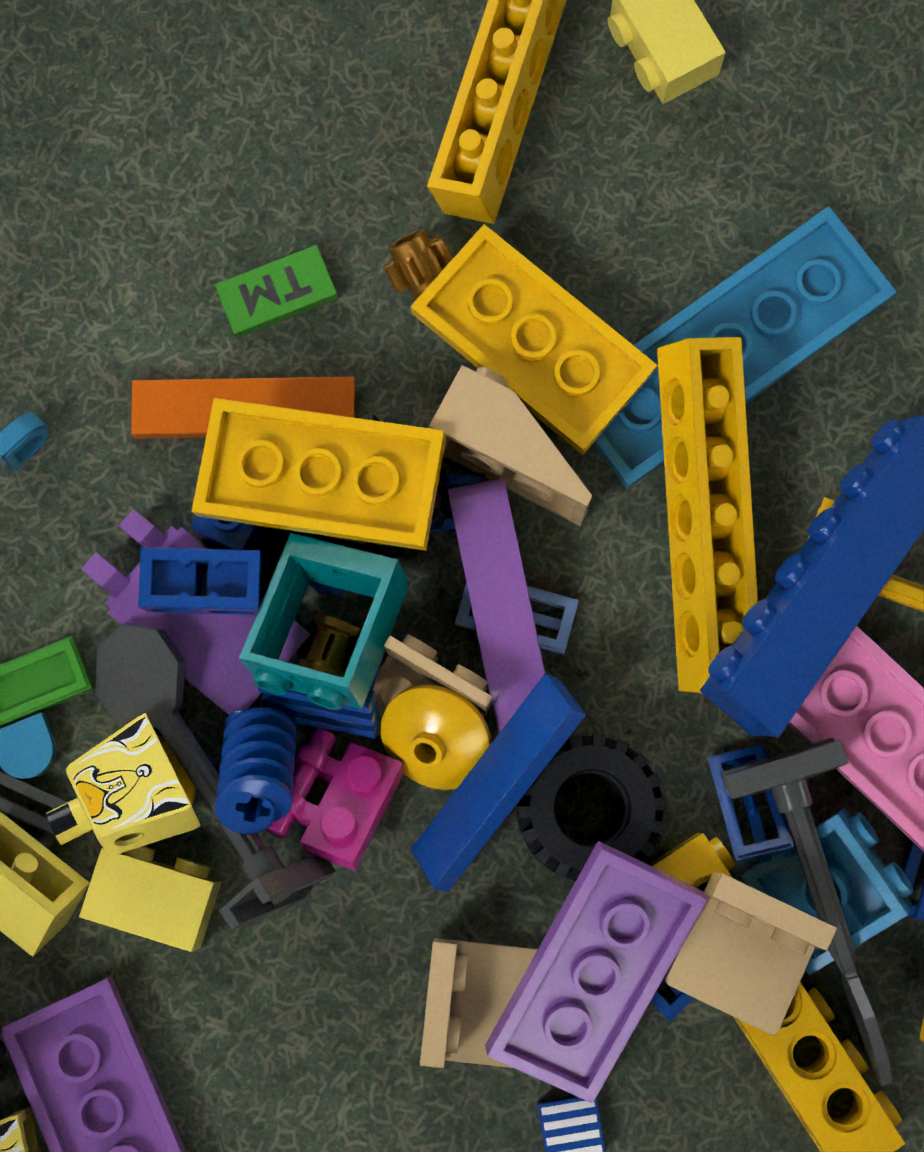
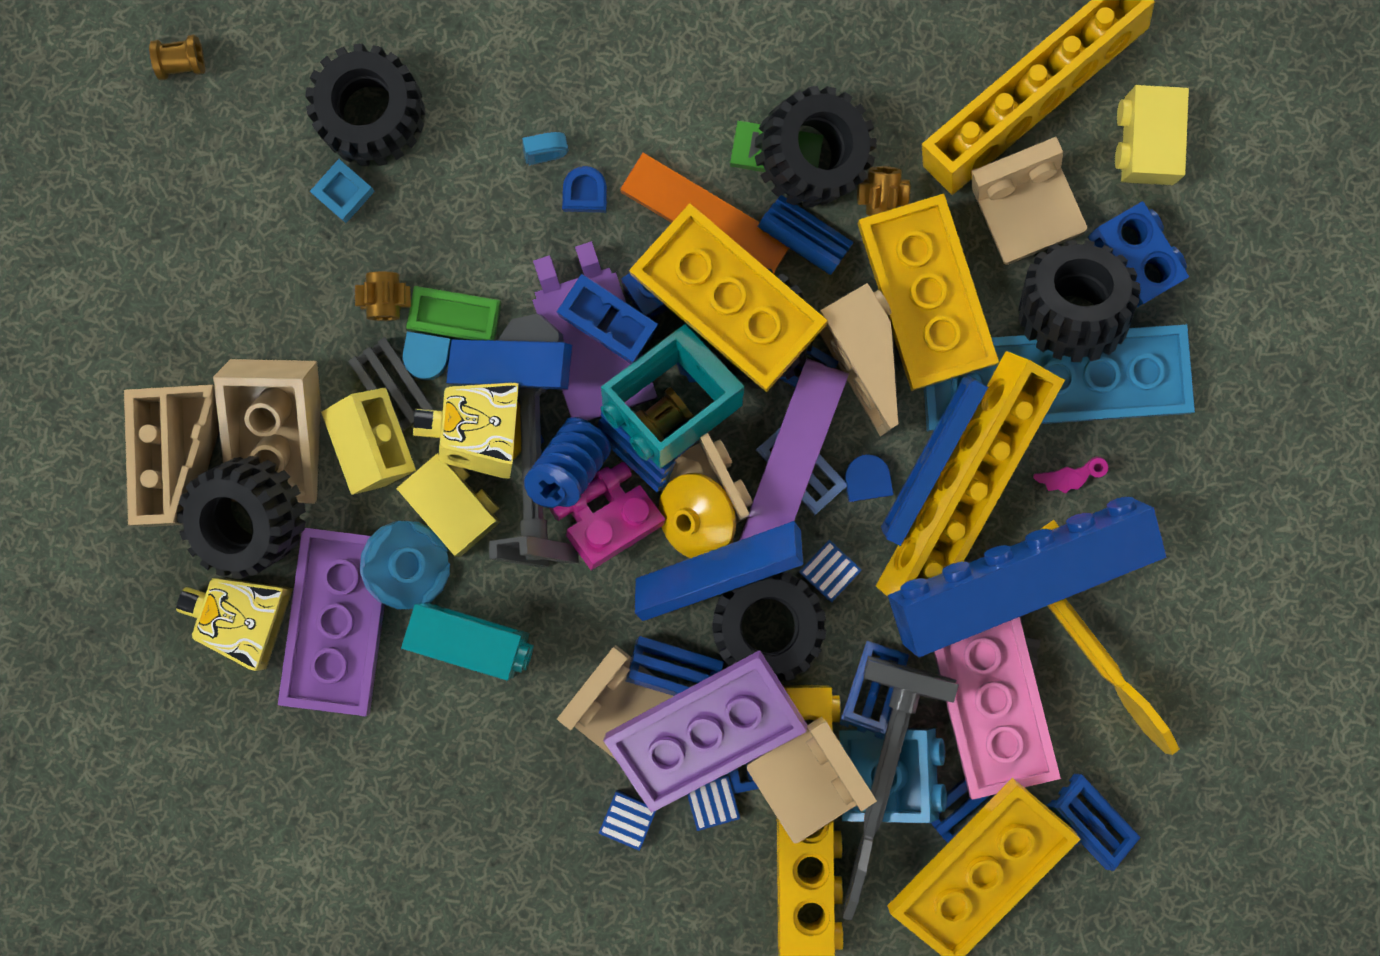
camera: 30 degrees right, 5 degrees up
none -> dark azure tile [360,521,450,609]
none -> teal window [401,603,534,681]
none -> blue tile [446,340,573,390]
none -> blue tile [562,166,607,213]
none -> blue tile [625,636,724,696]
none -> tile [687,774,740,831]
none -> black tyre [754,86,877,207]
none -> blue tile [757,195,853,275]
none -> tile [799,540,862,602]
none -> blue tile [845,455,893,502]
none -> blue tile [881,375,988,546]
none -> tan bracket [972,137,1087,265]
none -> black tyre [1018,240,1141,363]
none -> dark pink piece [1033,456,1108,494]
none -> blue brick [1088,201,1189,308]

